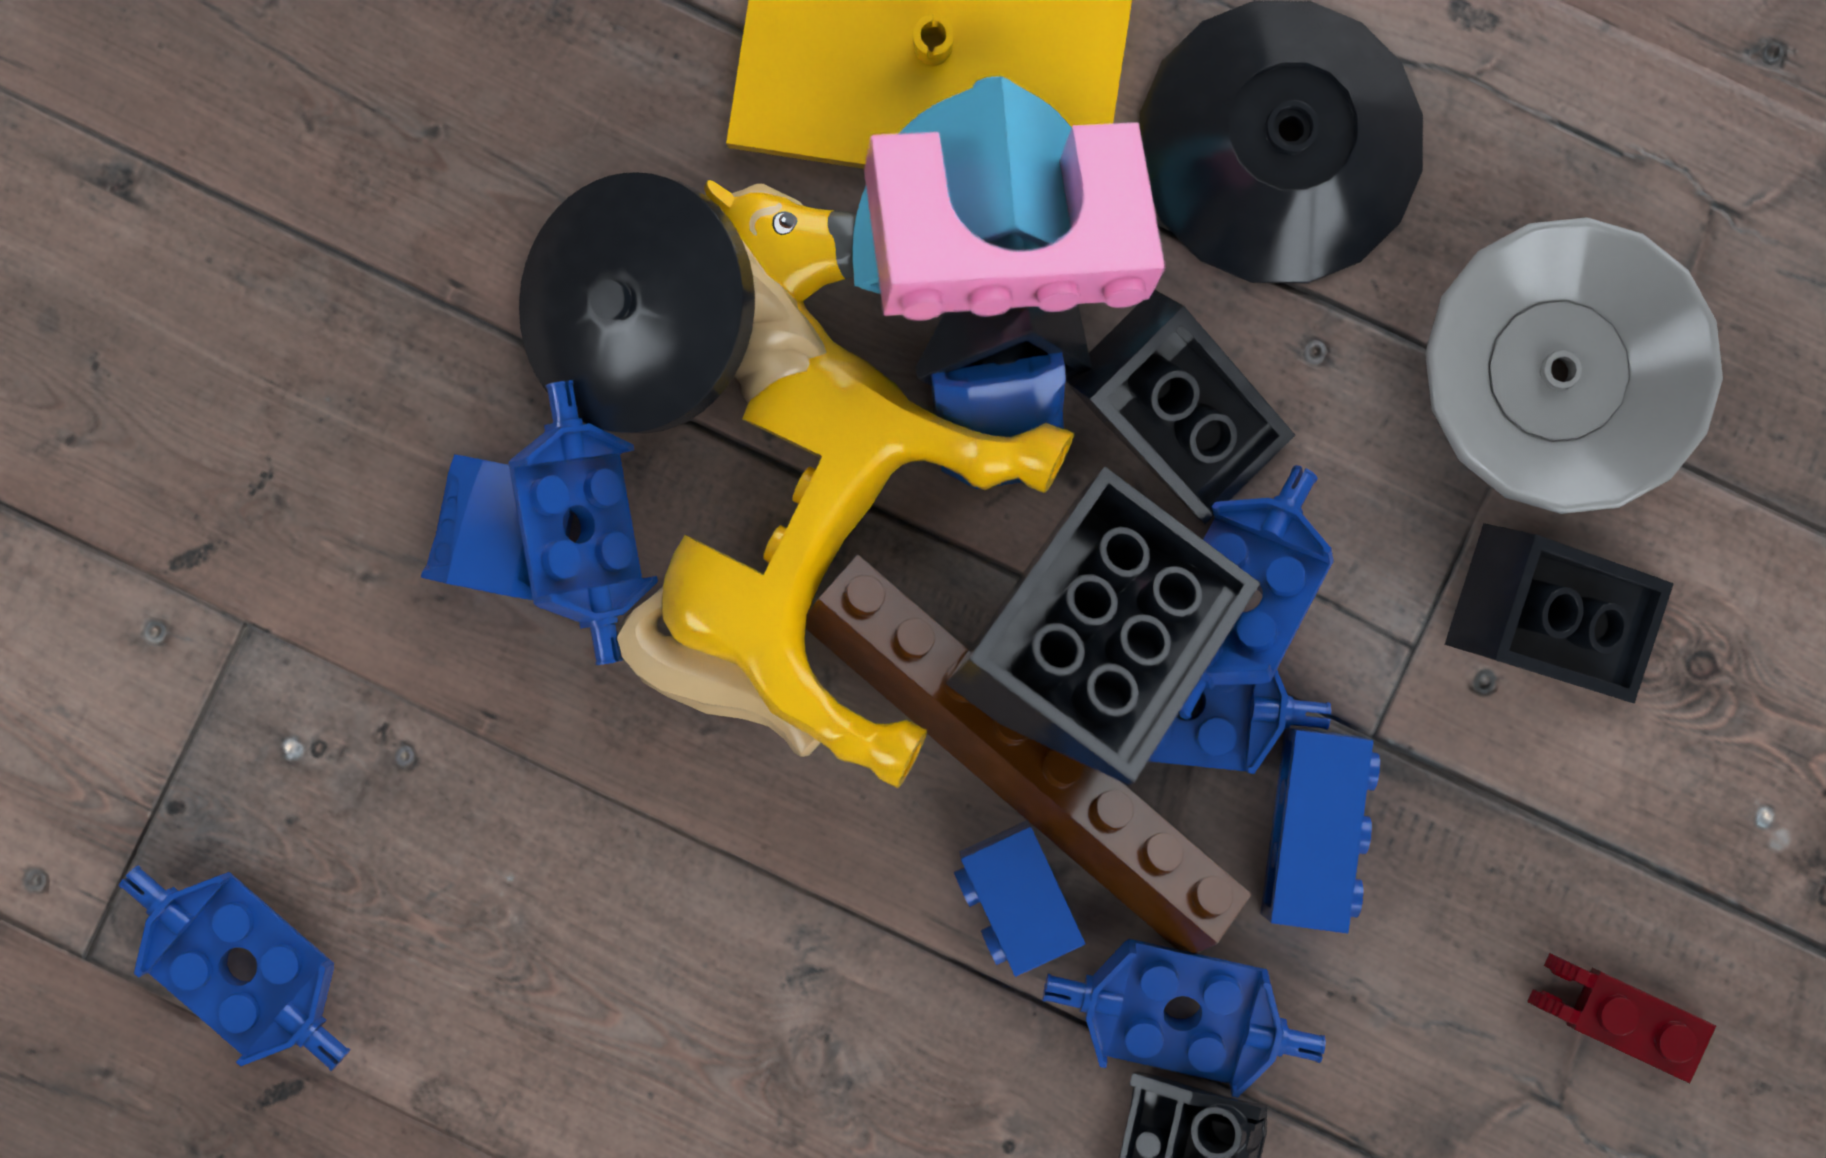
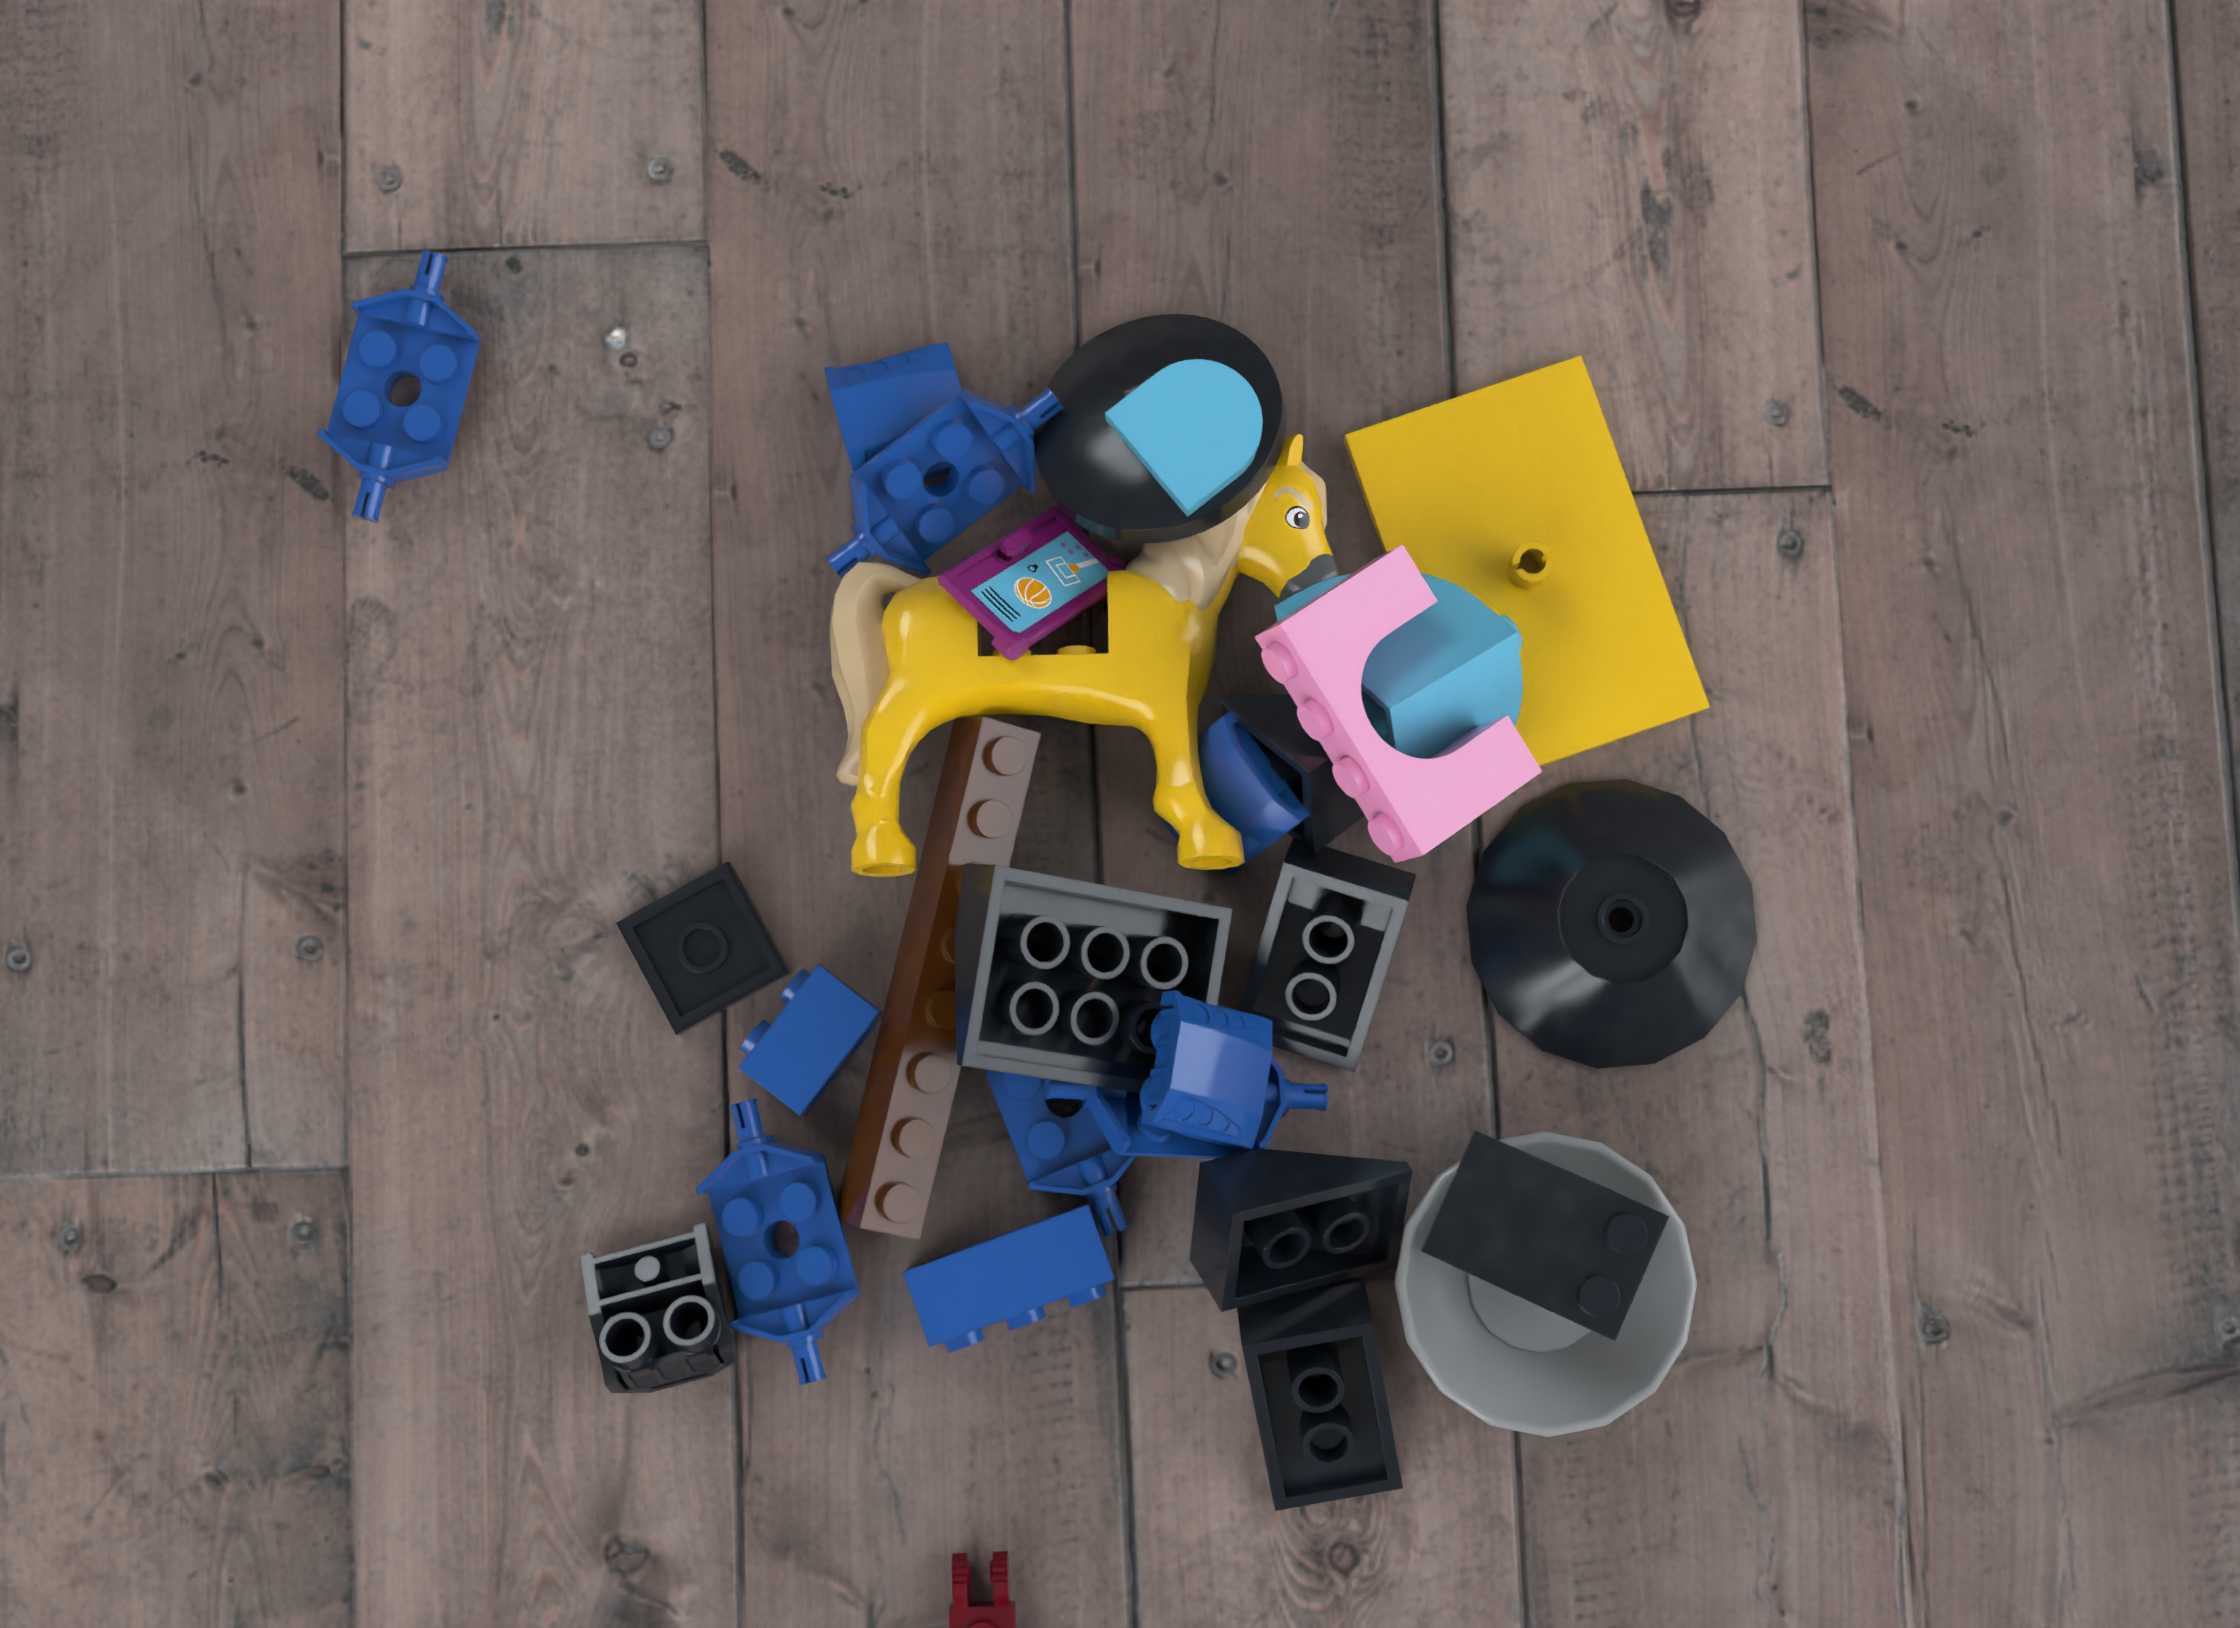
camera: 60 degrees right, 5 degrees down
none -> black tile [616,861,791,1035]
none -> door [938,507,1127,661]
none -> medium azure tile [1105,359,1263,517]
none -> blue slope [1140,990,1272,1150]
none -> black slope [1189,1148,1413,1312]
none -> black slope [1421,1130,1670,1341]

